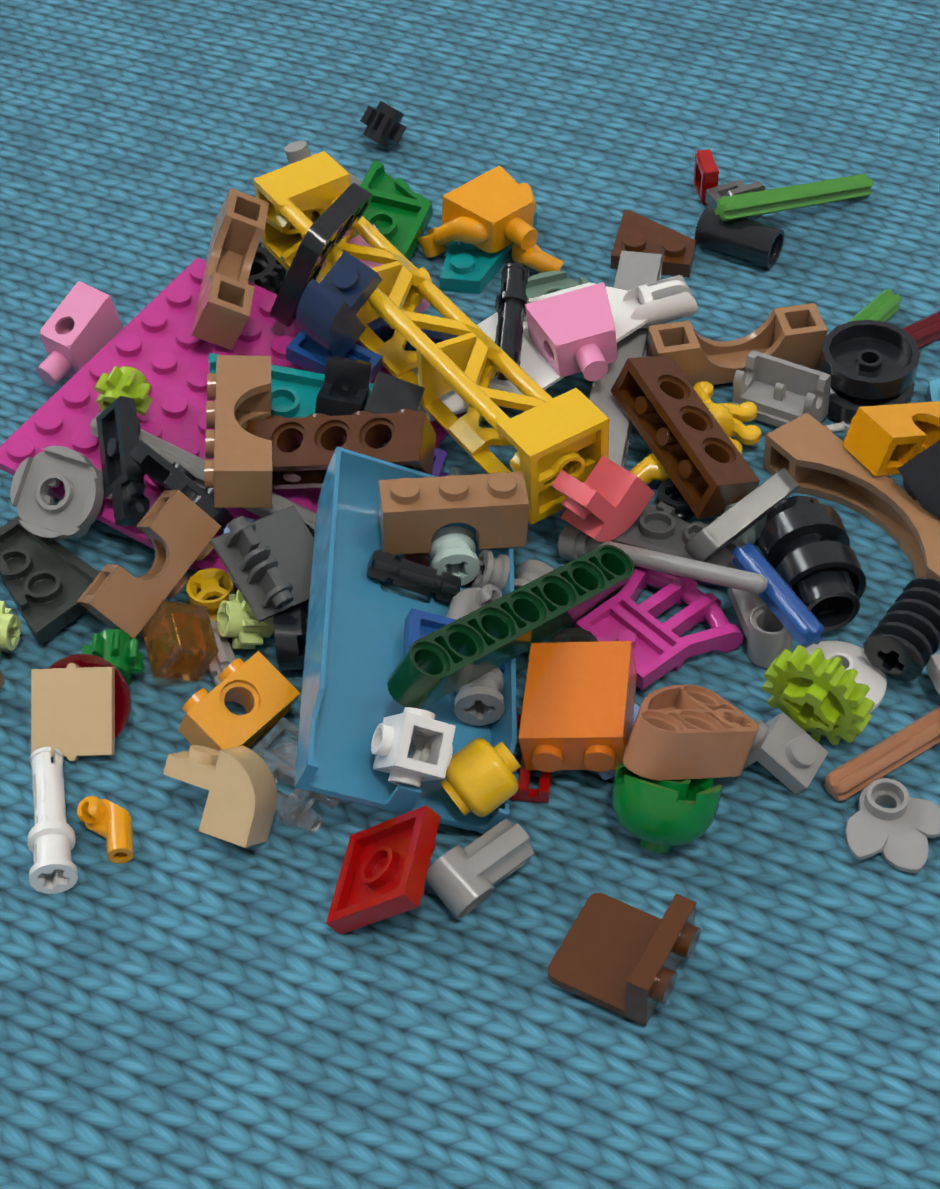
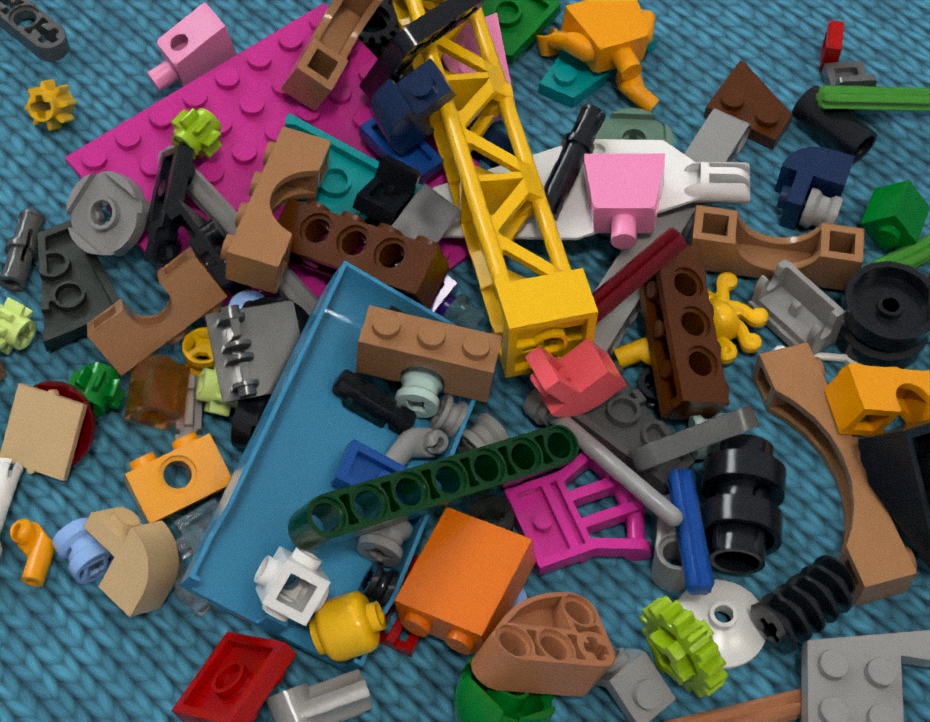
camera: 15 degrees right, 10 degrees up
none -> light blue wheel [52,517,114,584]
none -> black bush [358,560,399,608]
none -> dark red axle [592,227,687,324]
none -> dark blue brick [774,147,855,230]
none -> light grey wheel [799,188,844,228]
none -> green brick [861,180,930,251]

